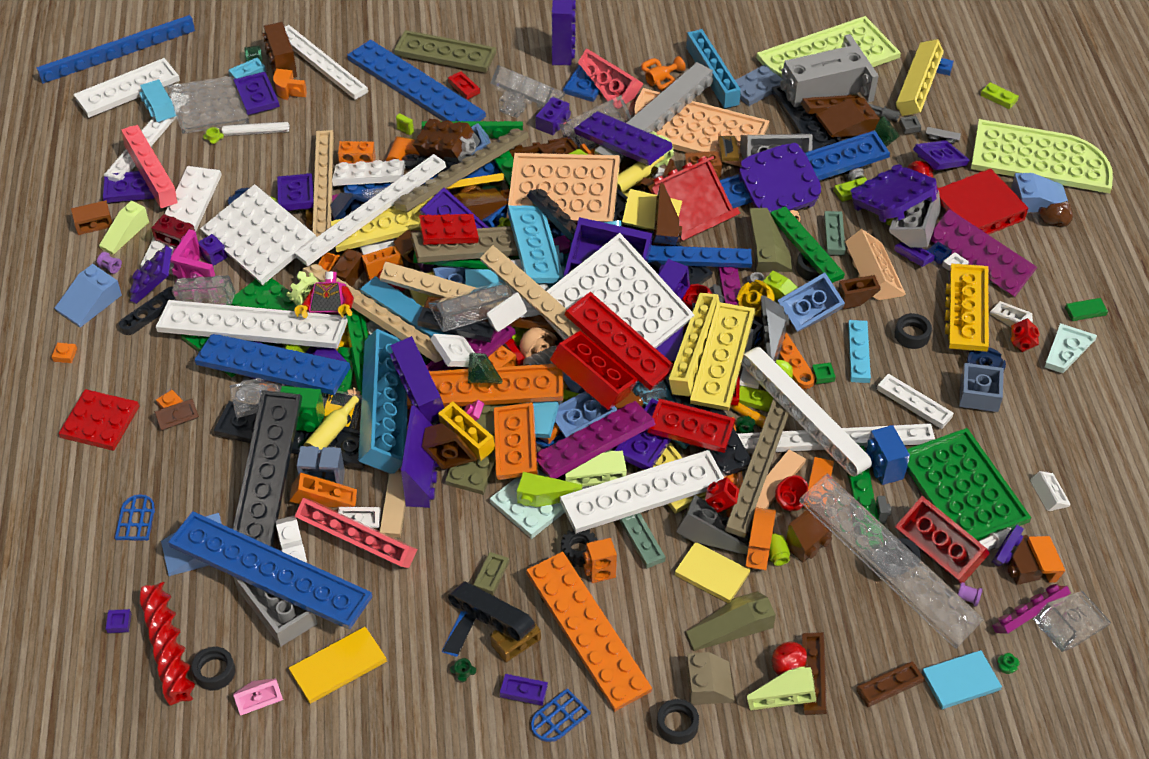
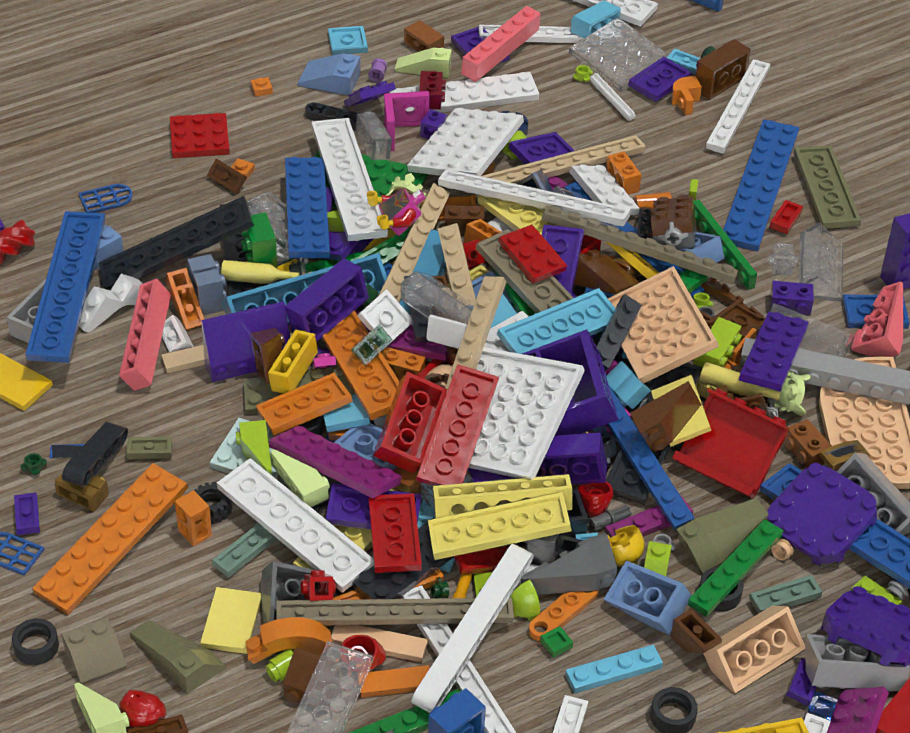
camera: 65 degrees right, 5 degrees down
none -> medium azure tile [328,26,368,55]

